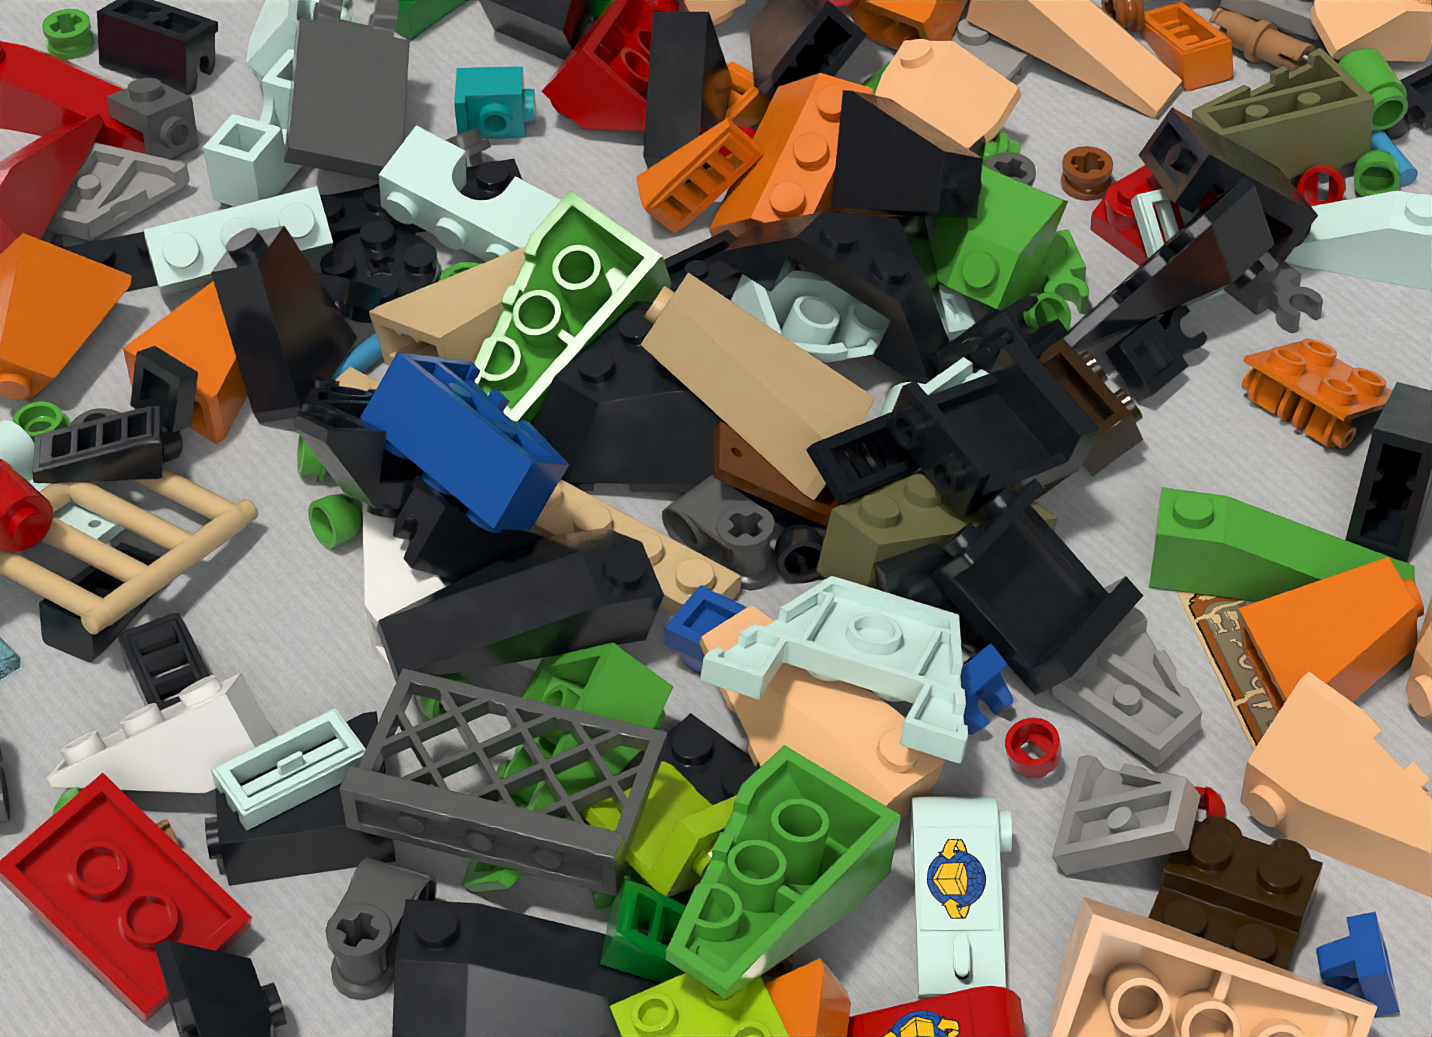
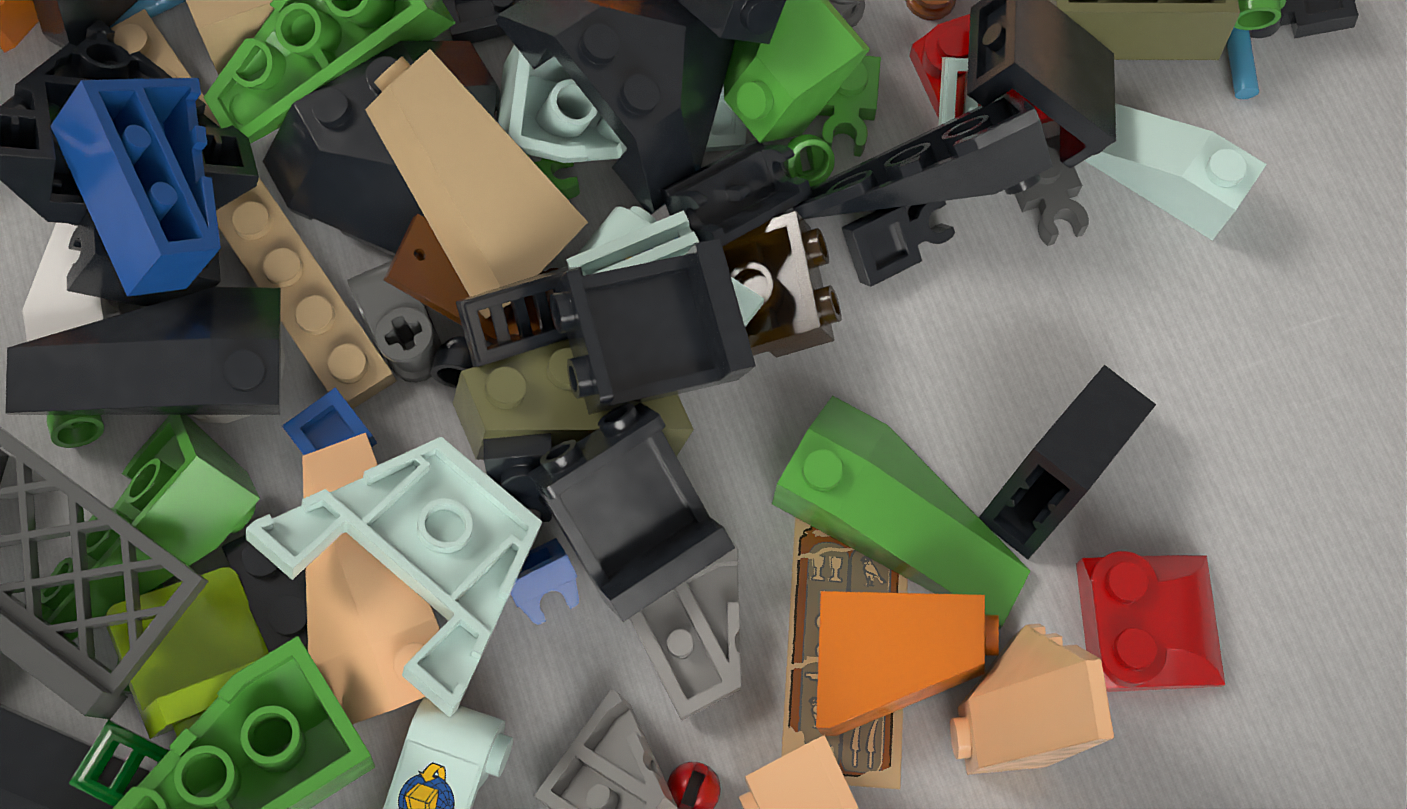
camera: 15 degrees right, 25 degrees up
red hinge [1005,717,1062,778] -> none
orange hinge [1242,339,1392,449] -> none
red hinge [1298,164,1346,206] -> none
bright green hinge [1353,149,1400,197] -> none

